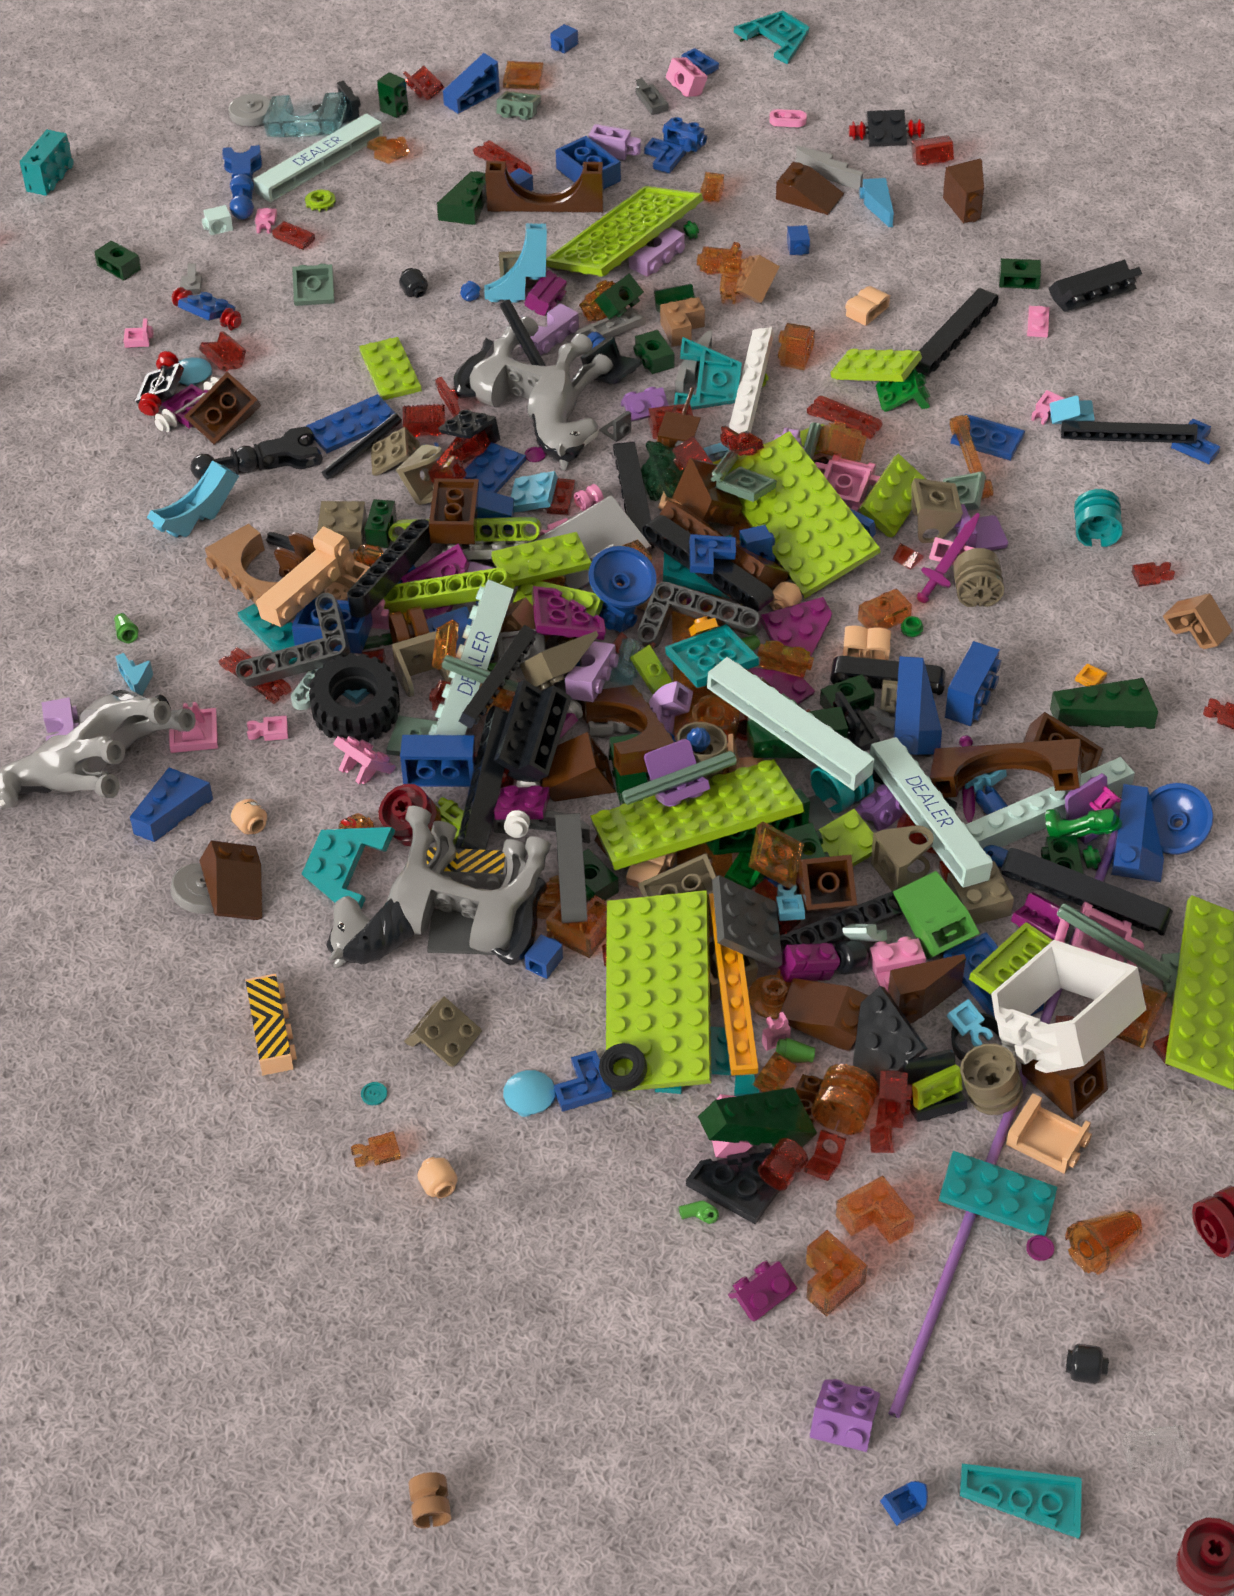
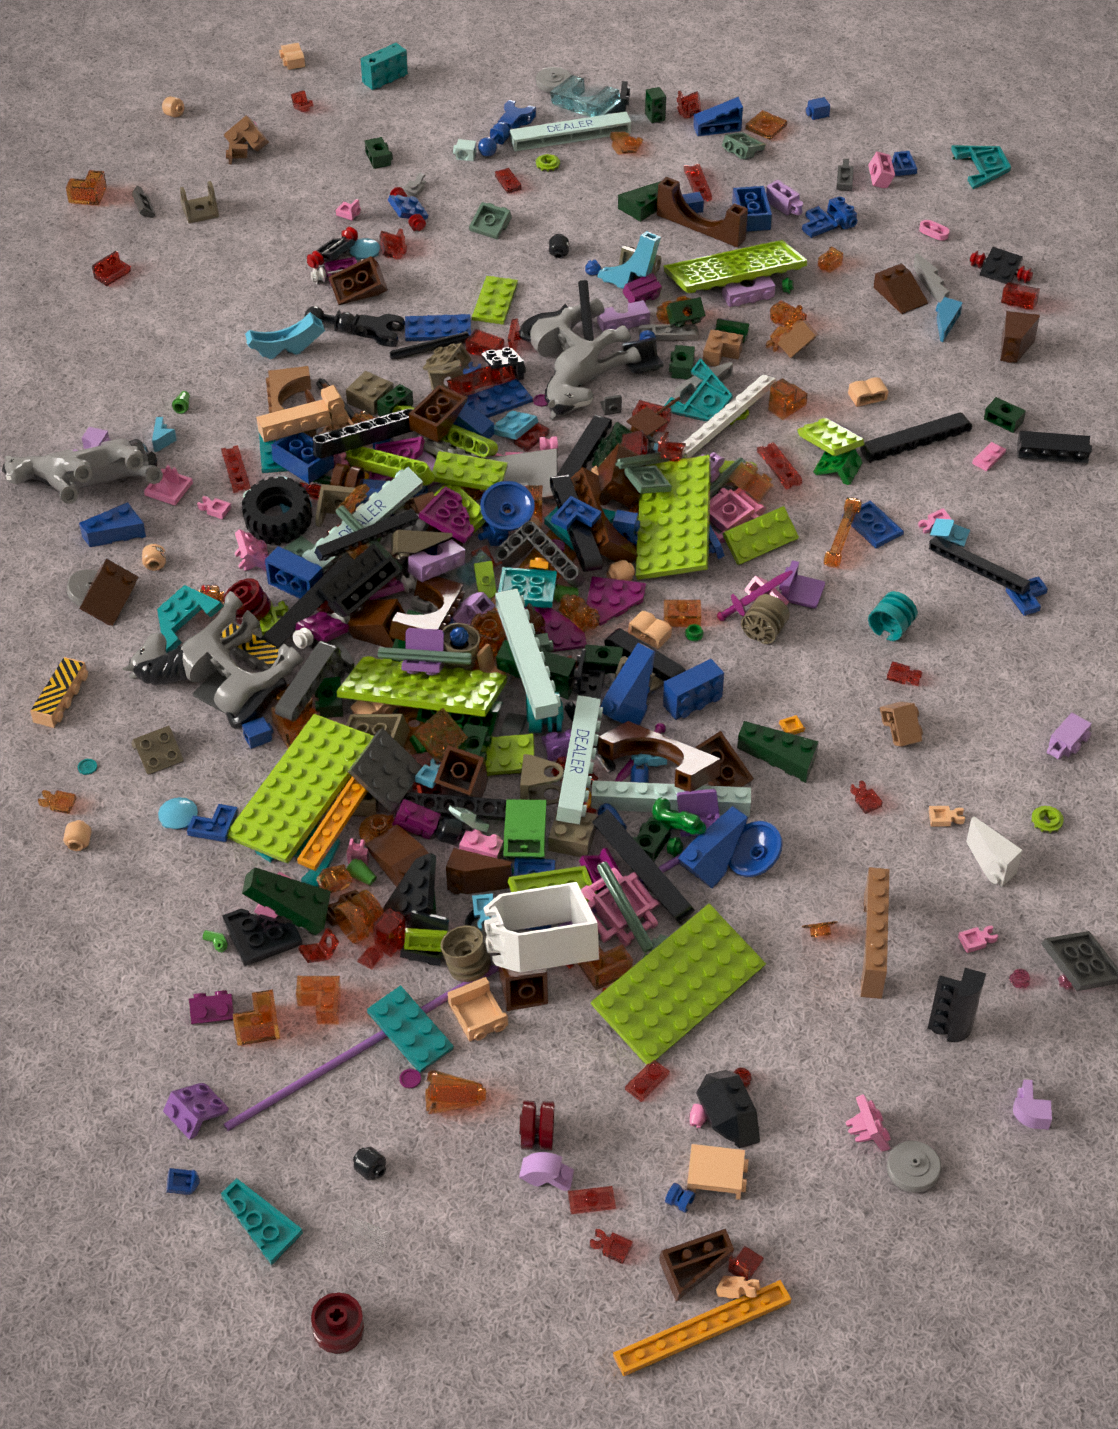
camera: 30 degrees right, 0 degrees up
dark grey beam [236,593,350,687] -> none
bright pink plate [255,208,277,233] -> none
black tyre [599,1043,647,1091] -> none
medium lavender bracket [621,387,670,421] -> none
clear red wheel [758,1138,808,1191] -> none
blue brick [787,225,810,255] -> none
clear red slope [893,543,924,570] -> none
dark tan hose [911,478,963,543] -> none
sand green plate [943,471,986,511] -> none
dark pink bush [1089,786,1121,811] -> none

